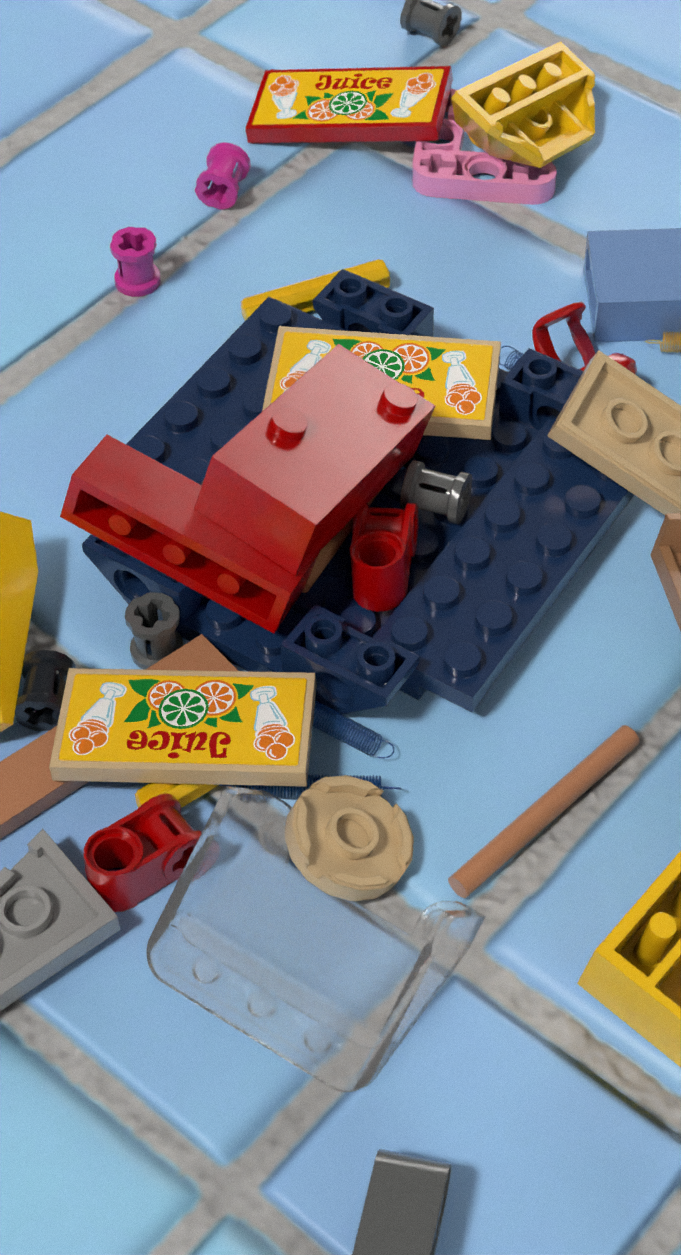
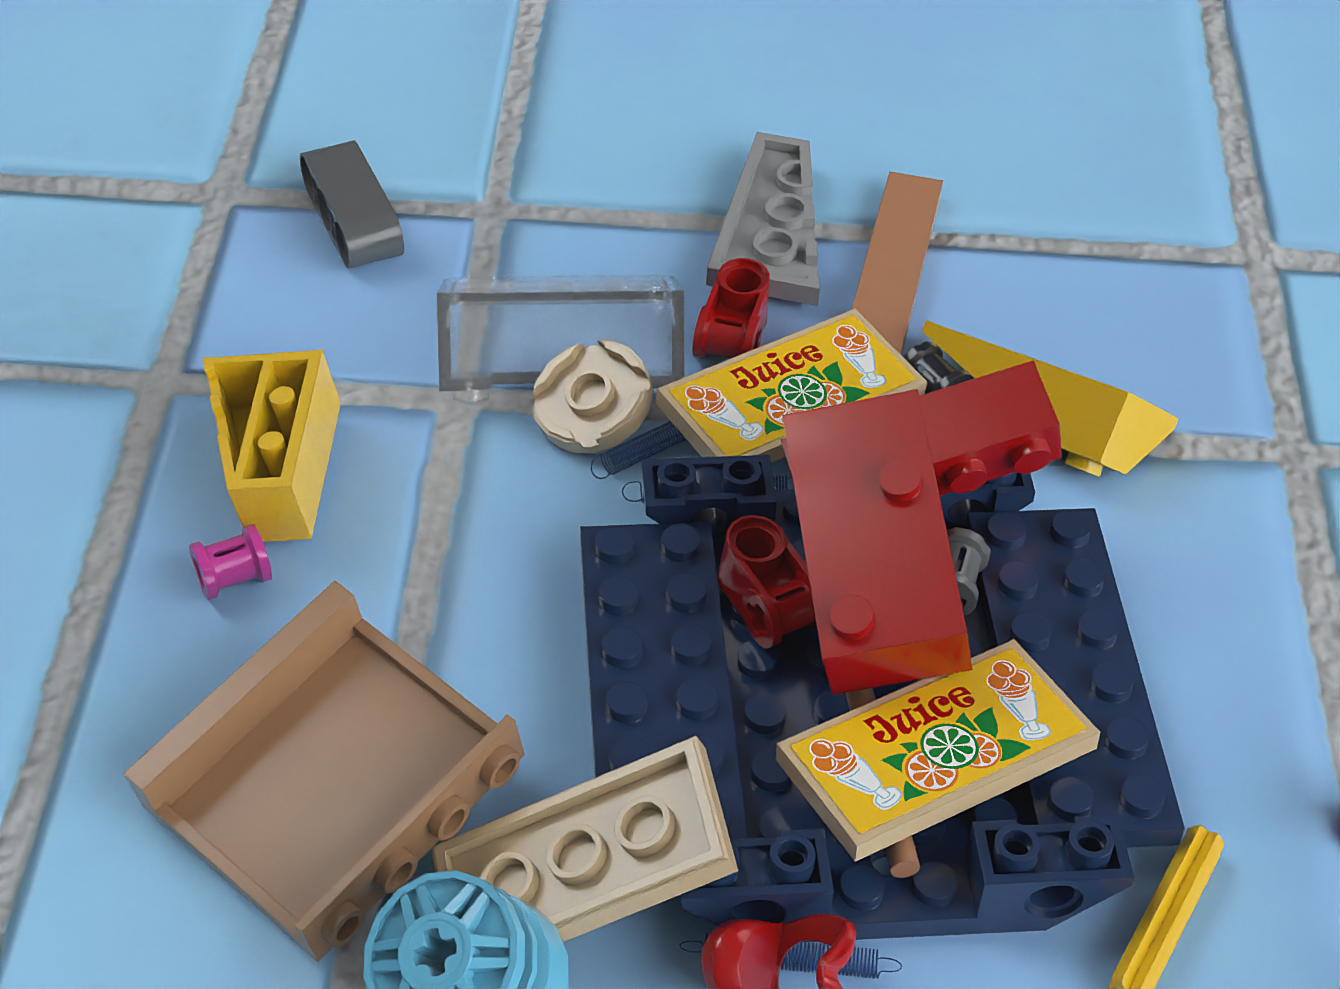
camera: 140 degrees right, 5 degrees down
dark grey bush [400,460,472,525] -> none
nougat bar [448,725,640,898] -> none

